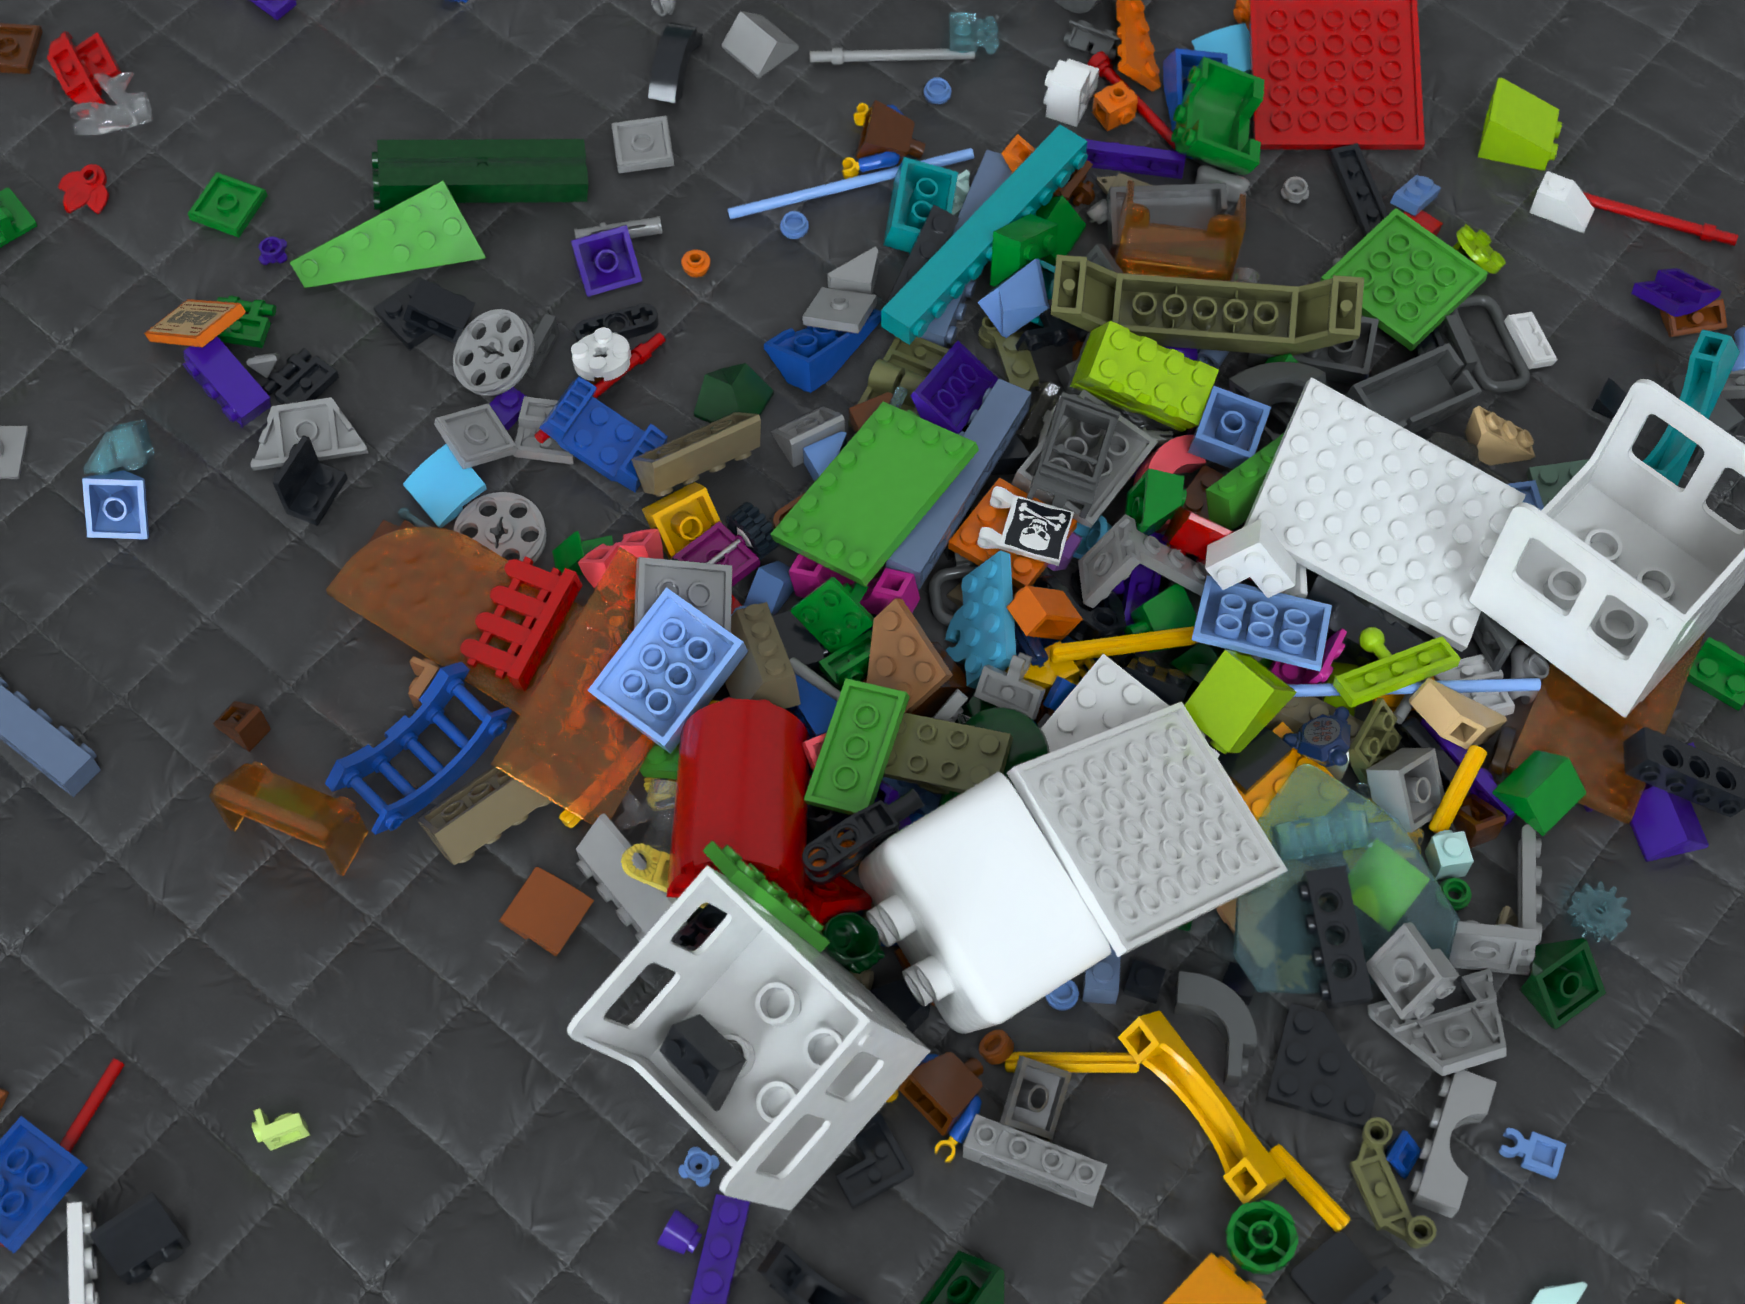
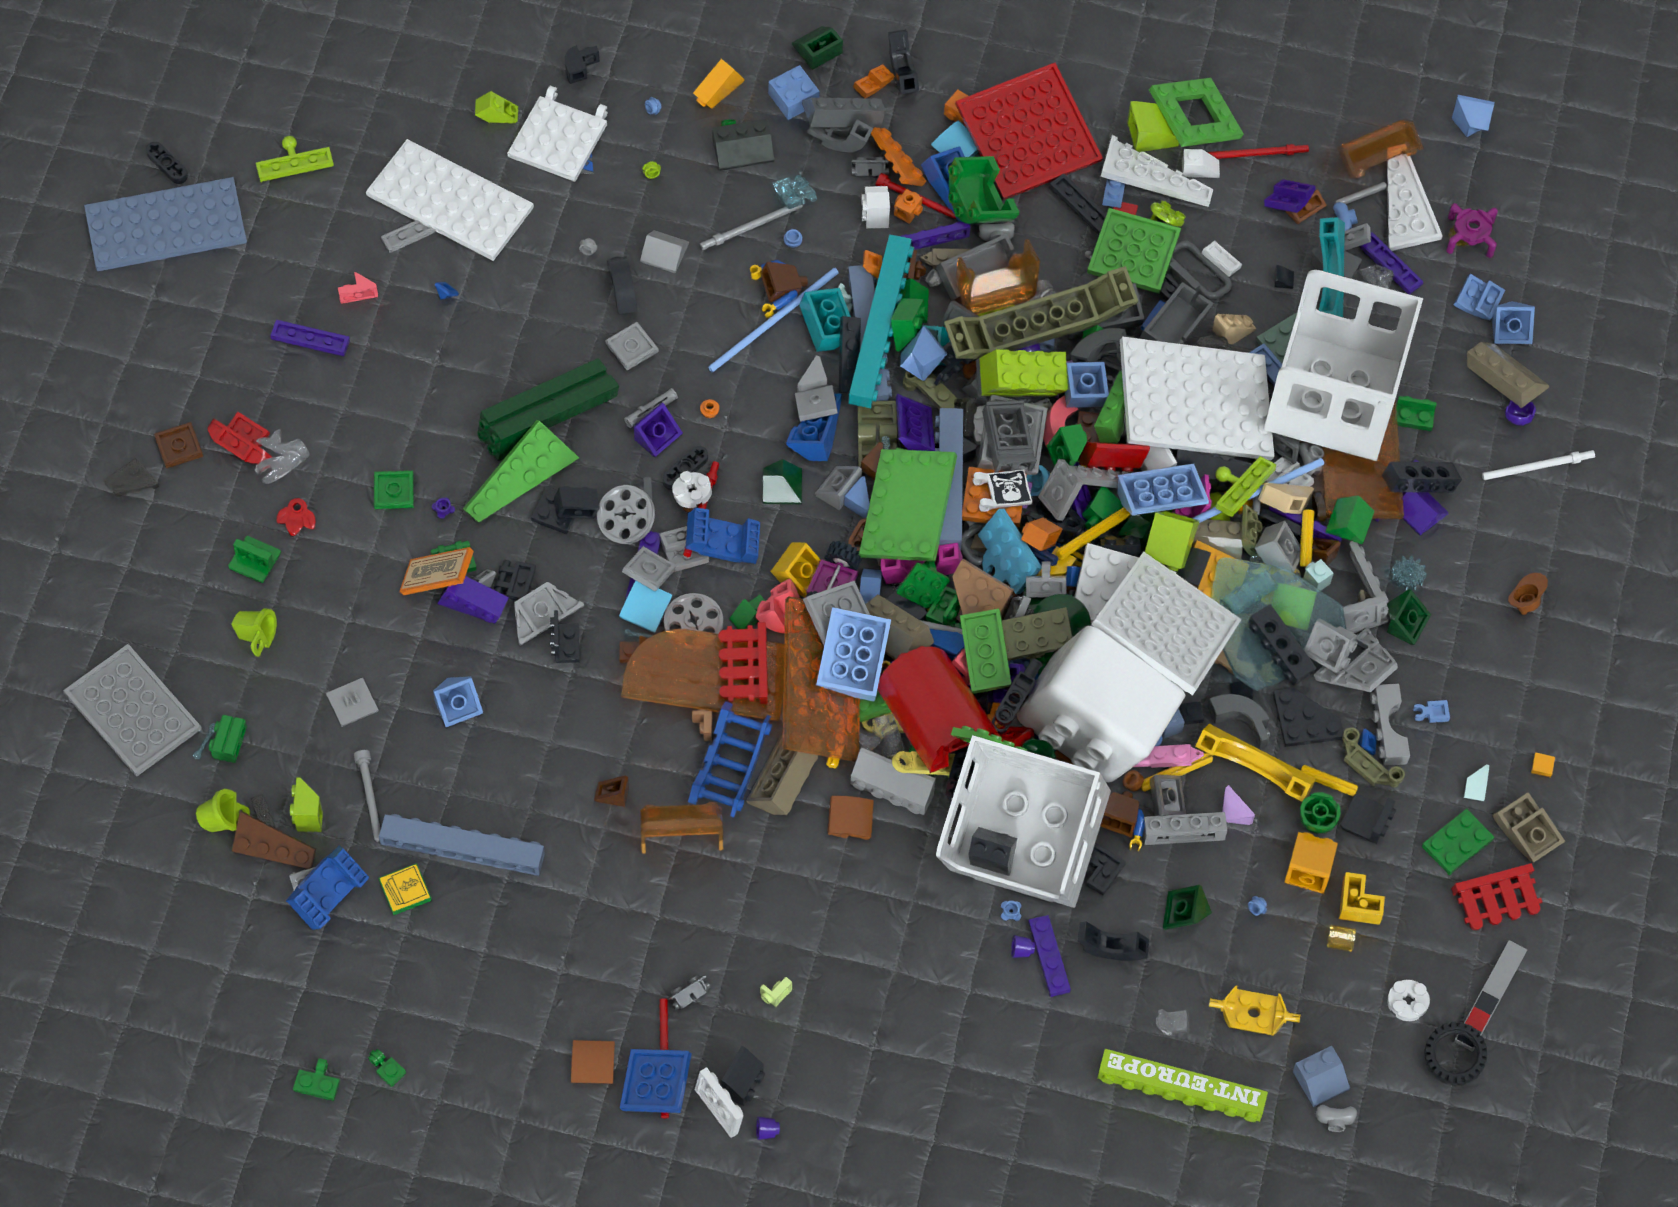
camera: 30 degrees left, 0 degrees up
clear light blue slope [83,419,154,475] -> none
dark tan slope [631,412,761,497] -> none
medium blue plate [780,211,809,239] -> none
white brick [1205,519,1296,598] -> none
light grey plate [1281,177,1309,204] -> none
dark blue rock [1282,706,1351,767] -> none
green plate [1437,878,1472,911] -> none
none -> hinge [667,974,711,1010]
none -> white wing [1101,135,1213,207]
none -> bright pink plate [1134,744,1204,768]
none -> bright green plate [1149,78,1244,147]
none -> lavender slope [1222,785,1255,825]

